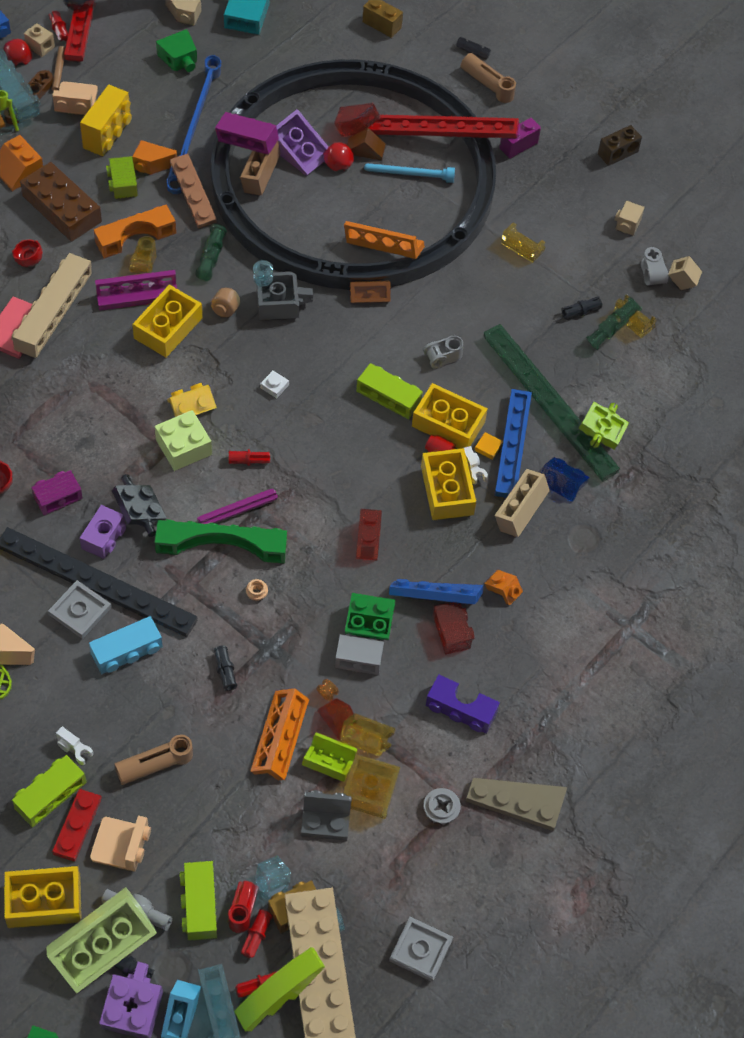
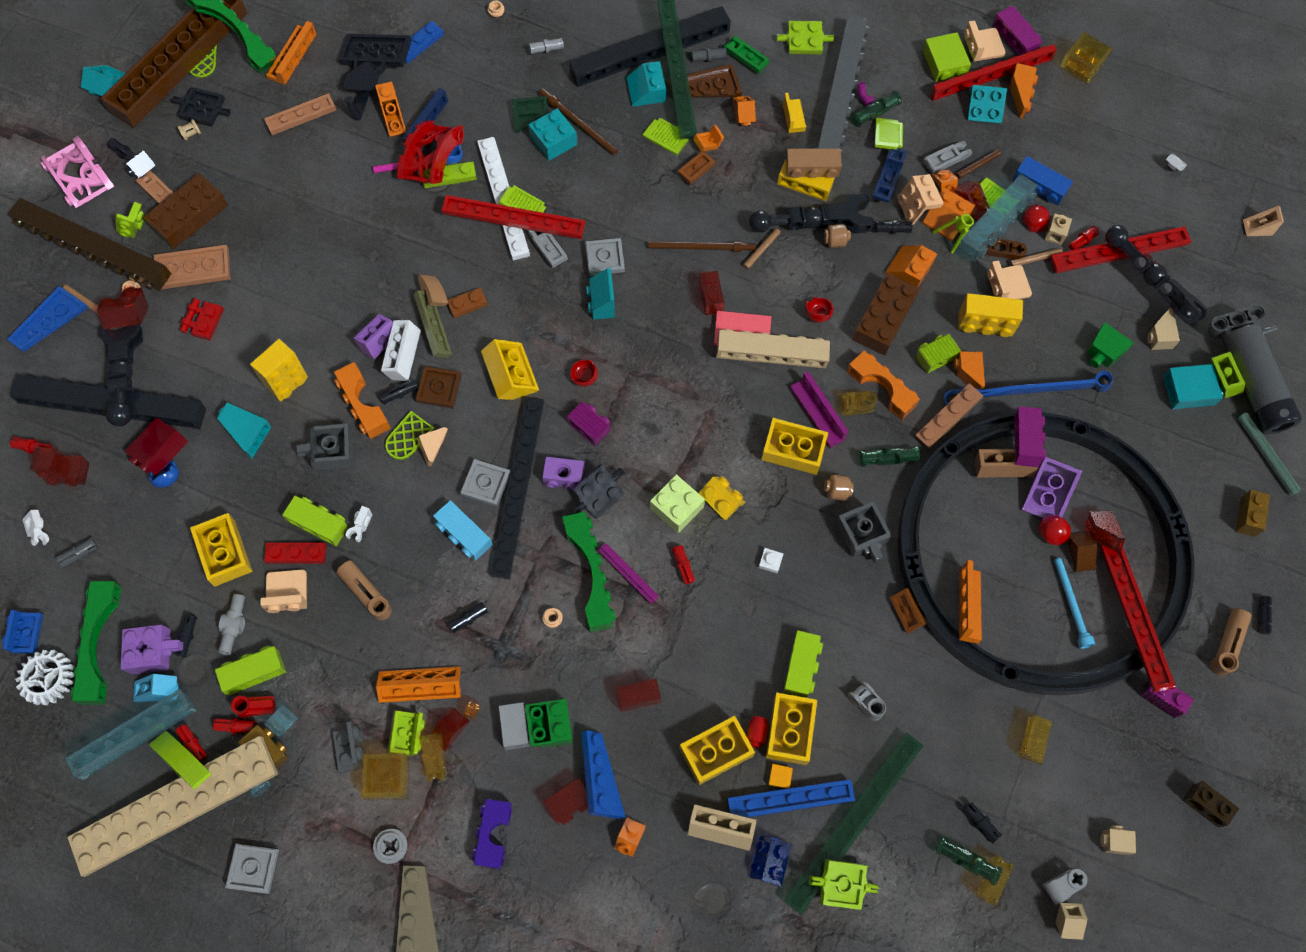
camera: 75 degrees right, 10 degrees up
yellowish green slope [46,887,157,993] -> none
clear light blue wheel [253,260,273,286] -> none
white plate [464,446,488,485] -> none

